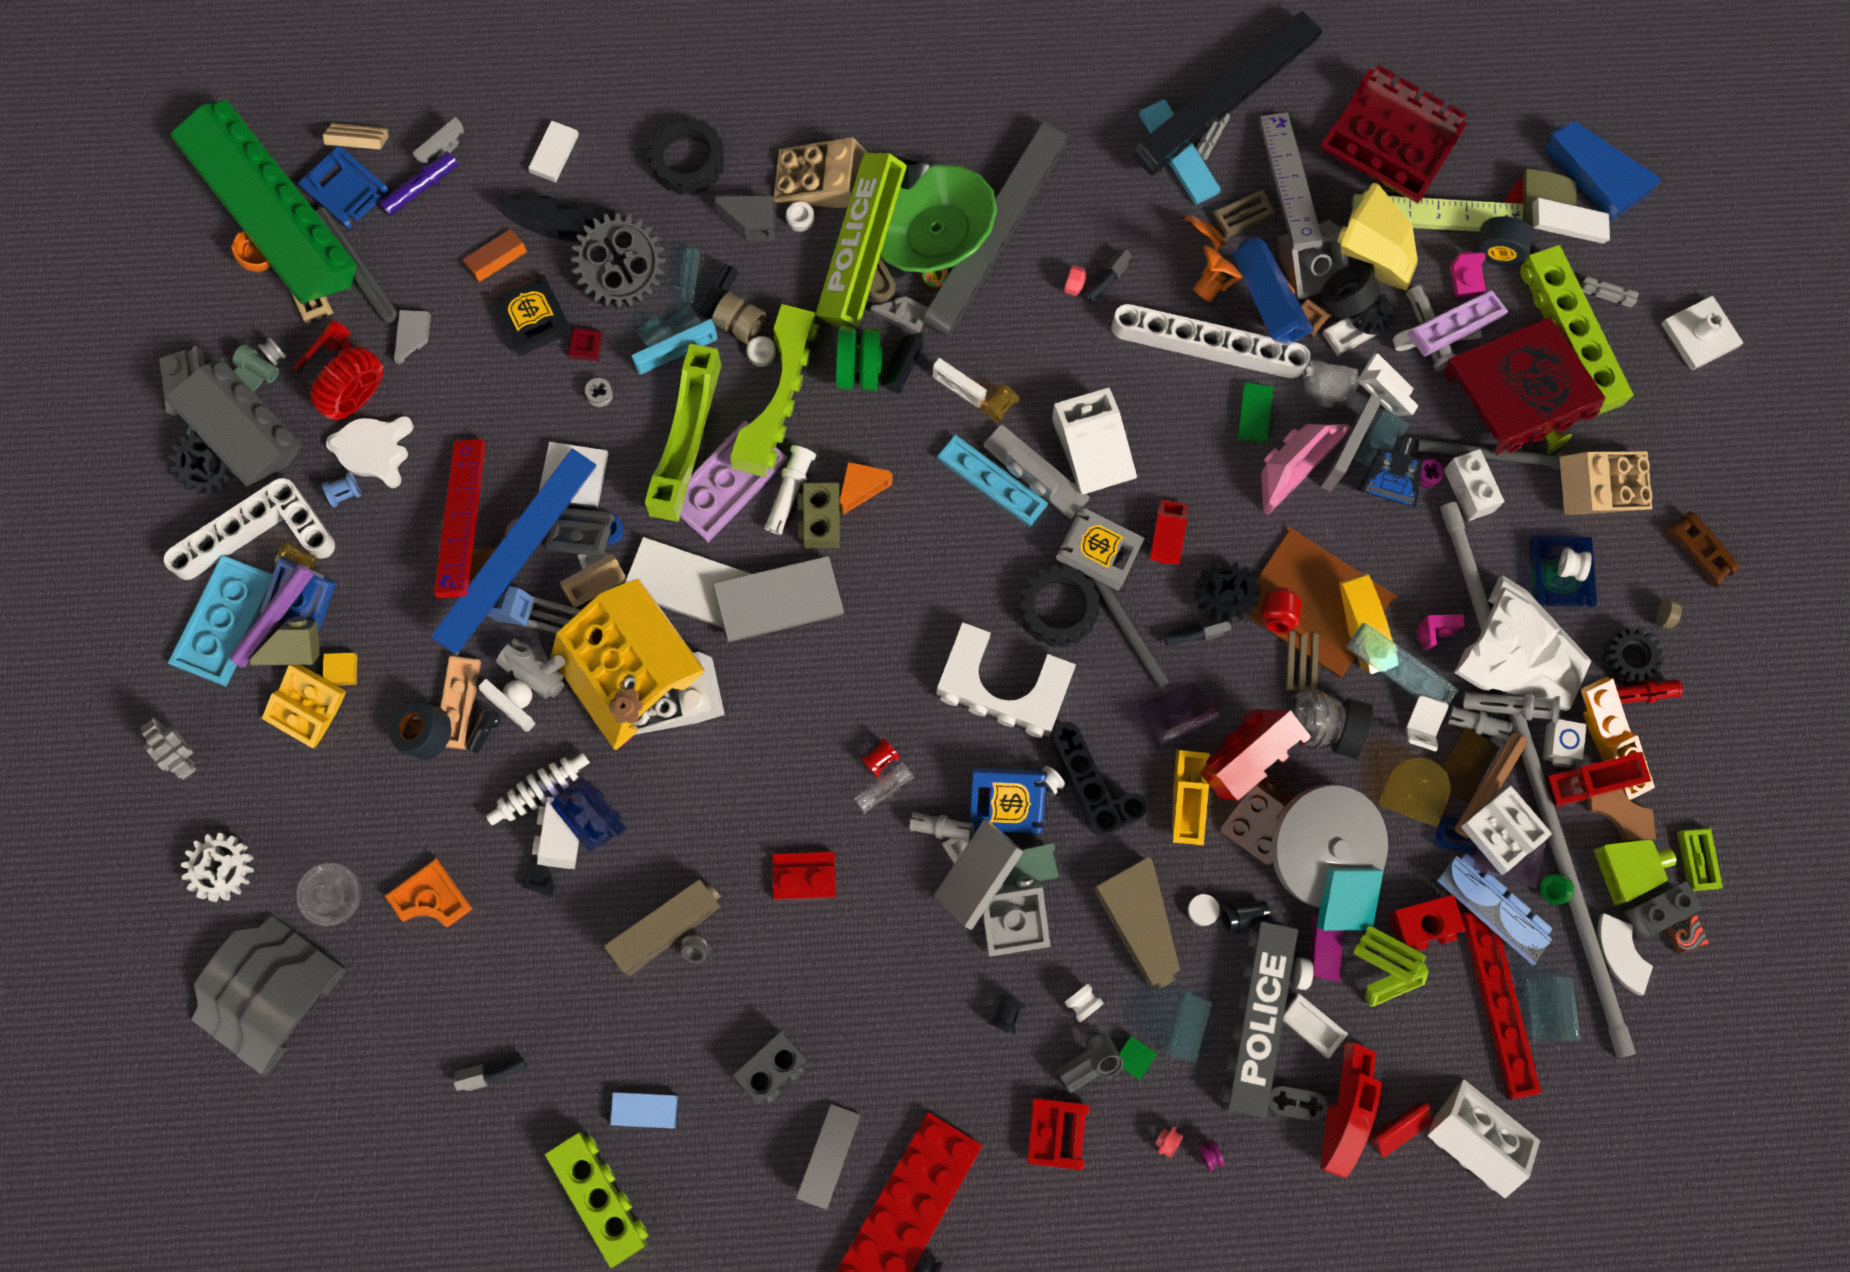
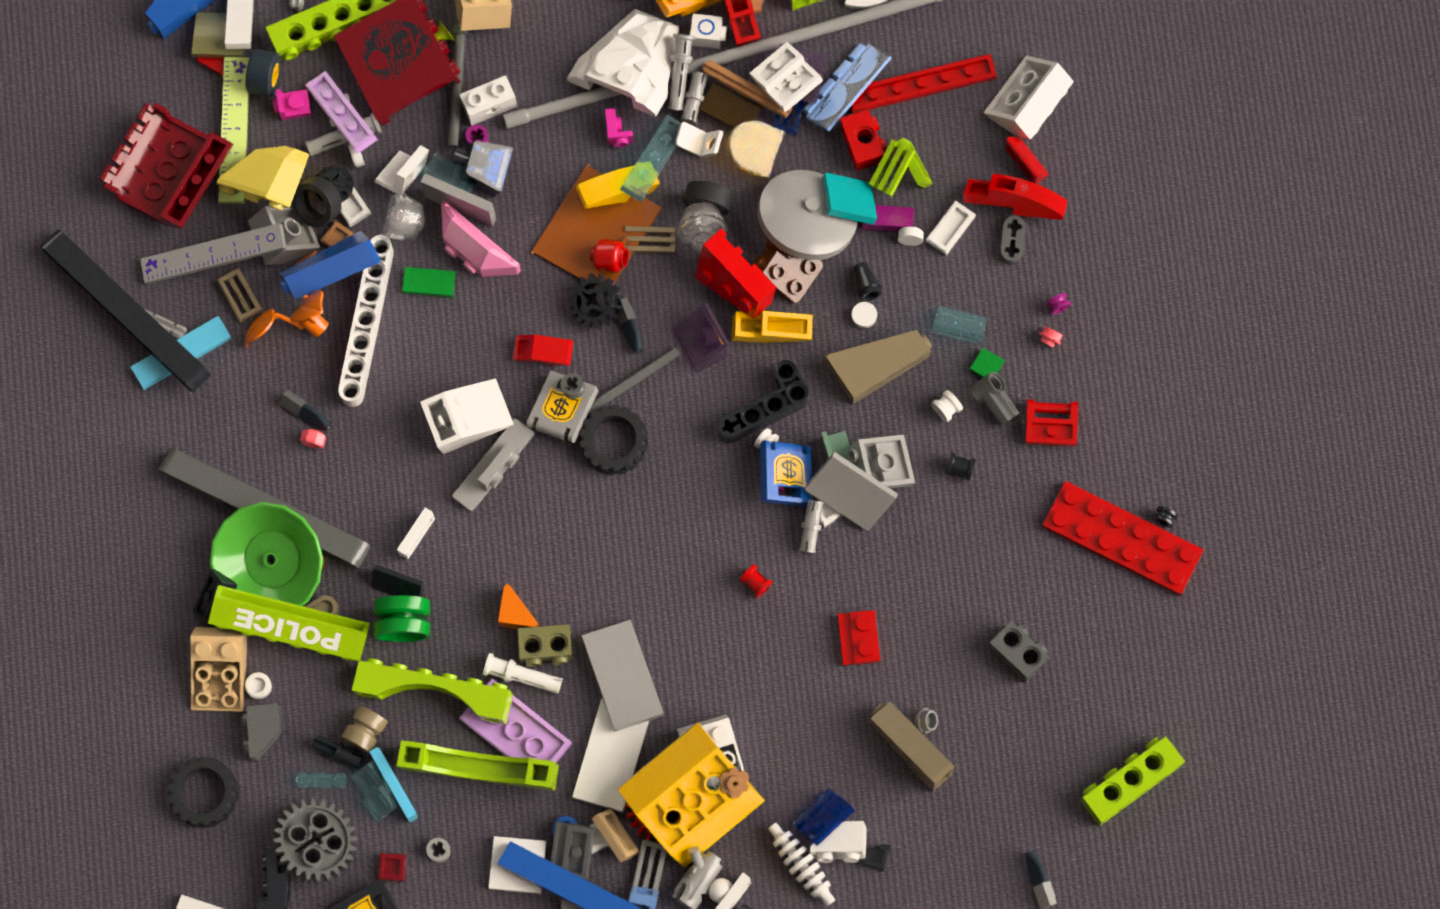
camera: 85 degrees left, 0 degrees up
light blue tile [610,1093,678,1128] -> none
white tile [747,336,776,367] -> none
light grey slope [796,1104,861,1210] -> none
clear pin [853,762,914,814] -> none
light grey tile [871,296,929,334] -> none
white arch [936,623,1076,738] -> none
medium azure tile [937,435,1048,528] -> none
clear yellow bush [981,383,1019,422] -> none
dark grey brick [1220,921,1298,1118] -> none
clear light blue panel [1526,977,1580,1042] -> none
clear blue container [1529,536,1597,607] -> none
green tile [1540,873,1574,905] -> none
white wheel [1558,548,1592,581] -> none
none -> dark grey bush [560,373,585,399]

